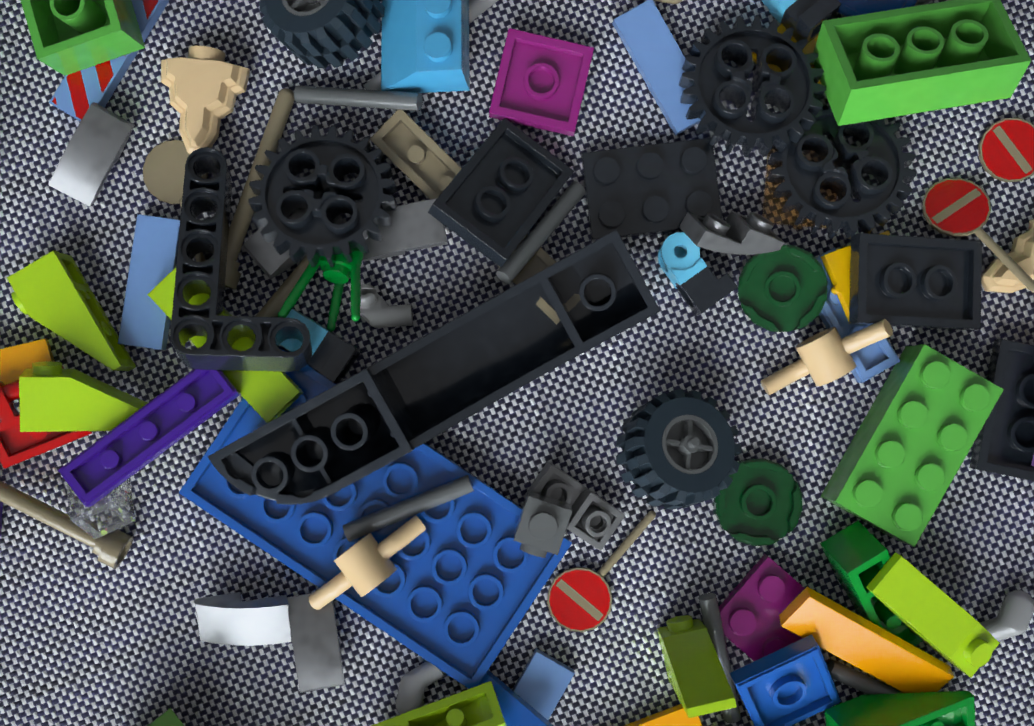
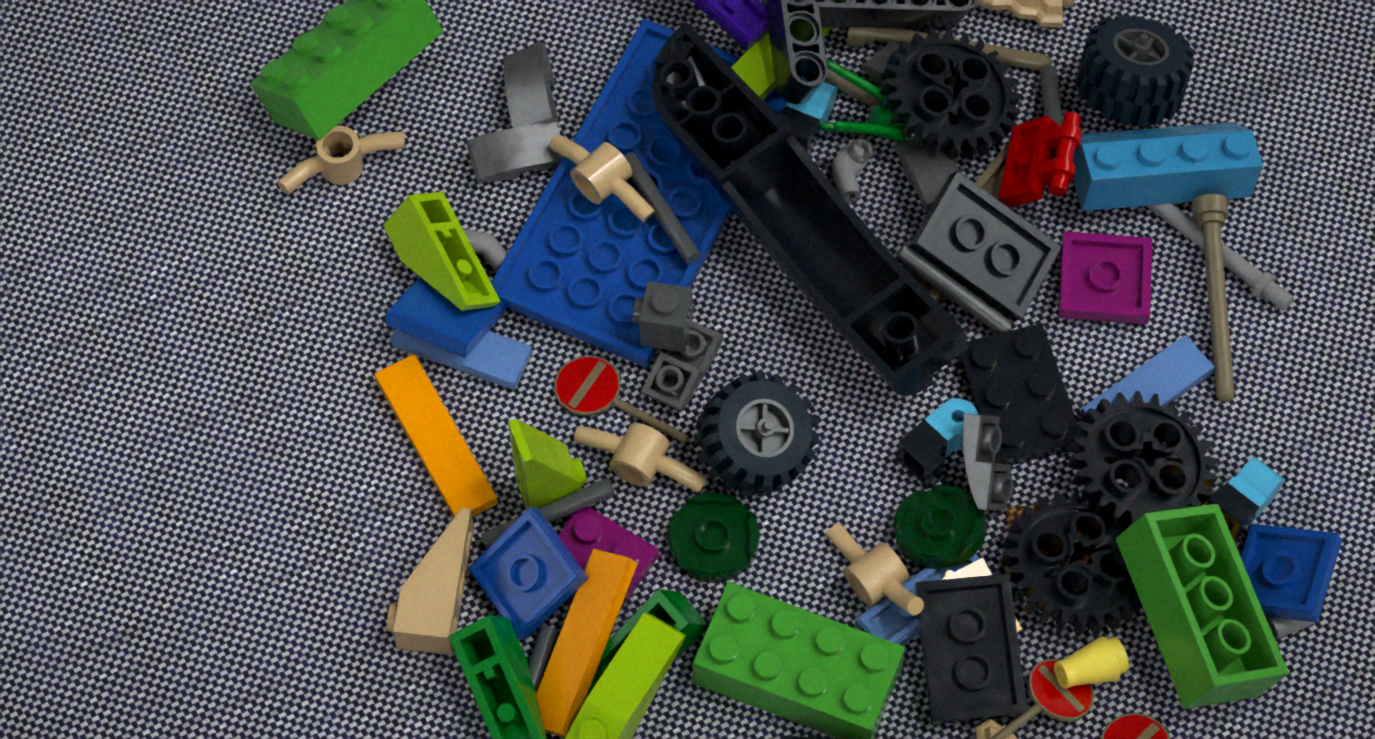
camera: 80 degrees right, 25 degrees down
none -> tan piece [574,423,707,493]
none -> red plate [998,112,1083,208]
none -> light yellow cone [1054,636,1129,689]

